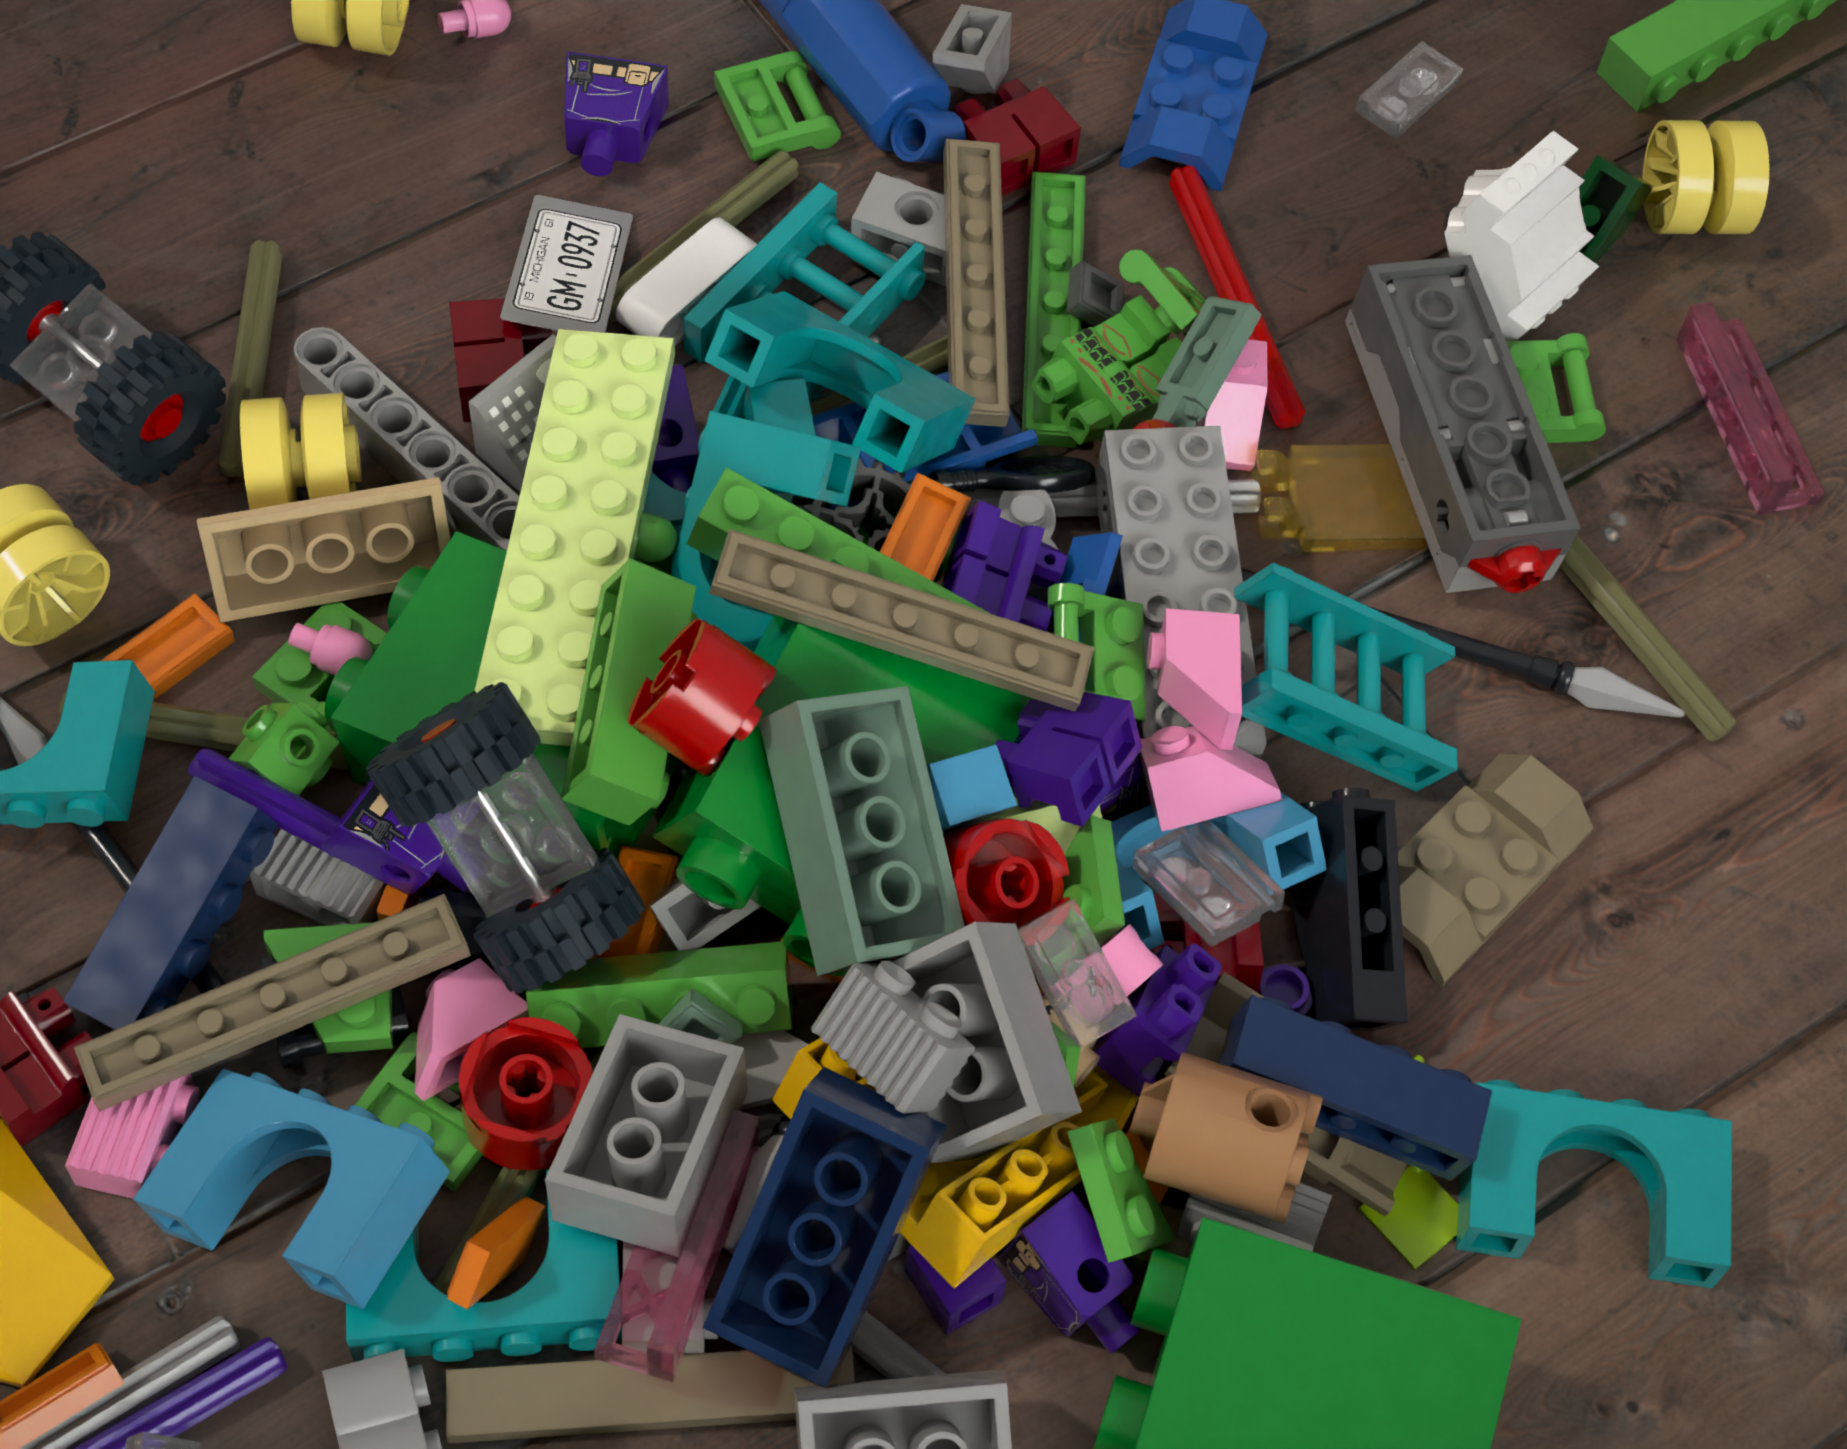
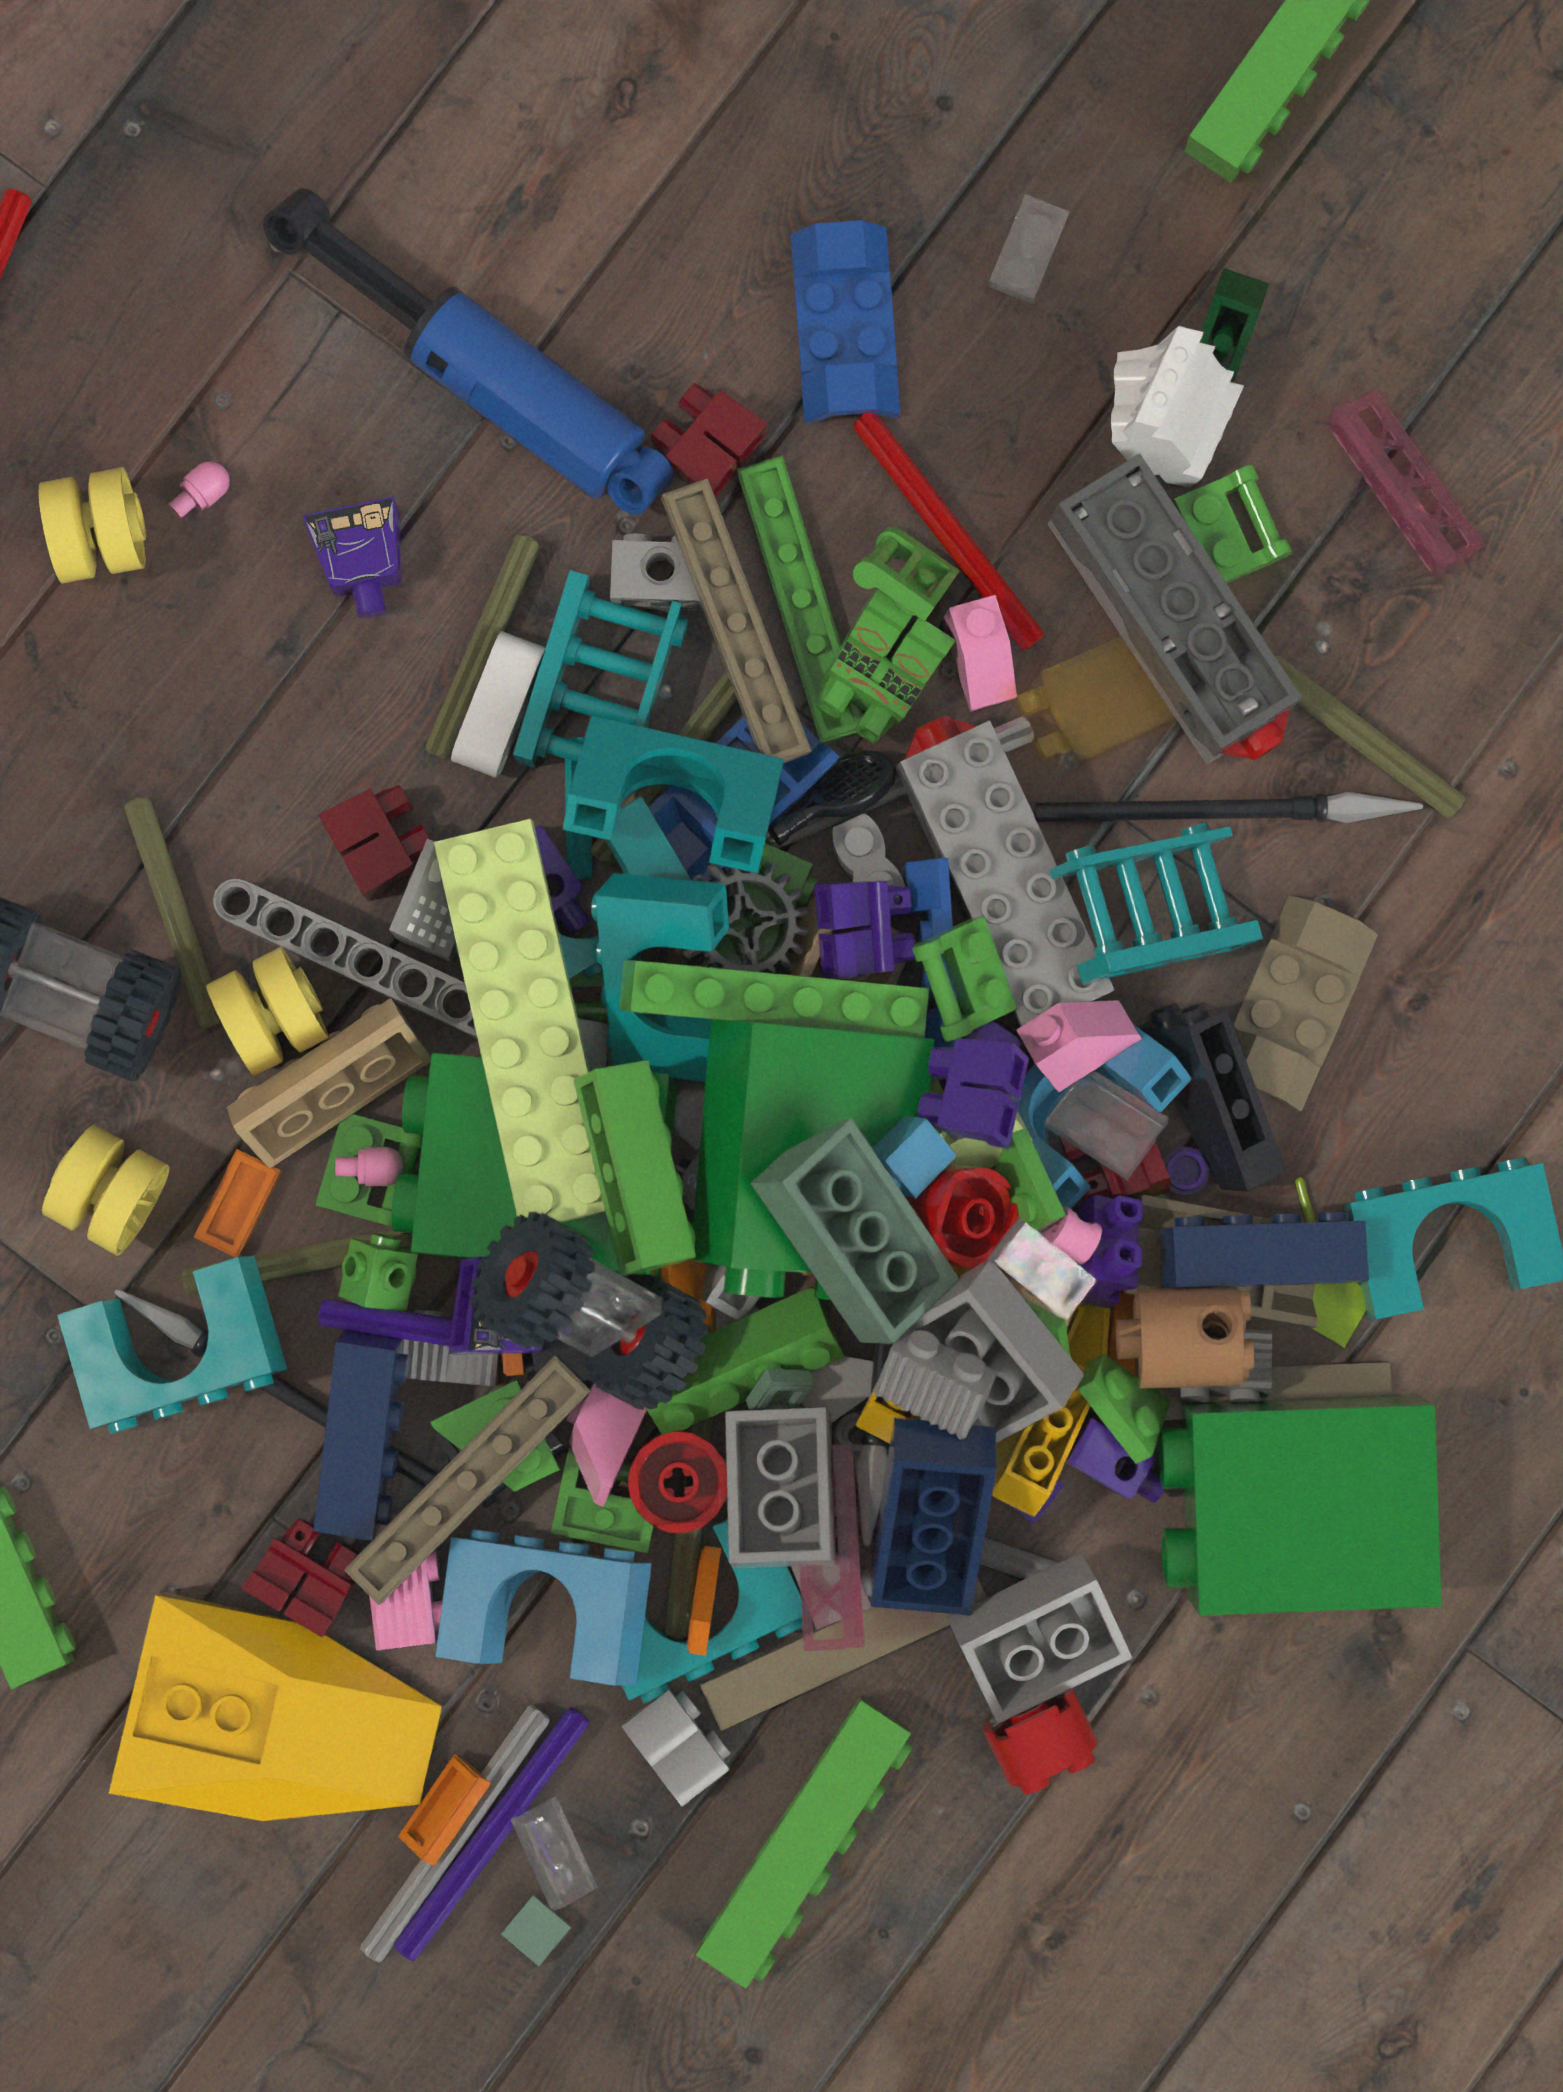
camera: 15 degrees left, 25 degrees up
sticker [500,195,633,333] -> none
red brick [627,618,776,776] -> none
bright green hinge [634,512,677,562] -> none
dark tan tile [709,529,1095,712] -> none
bright green plate [714,51,841,162] -> none
orange tile [880,473,971,581] -> none
light grey slope [932,4,1012,94] -> none
dark grey tile [1067,260,1124,327] -> none
bright pink slope [1147,608,1242,750] -> none
sand green hinge [1152,296,1262,427] -> none
light yellow wheel [1642,120,1769,234] -> none

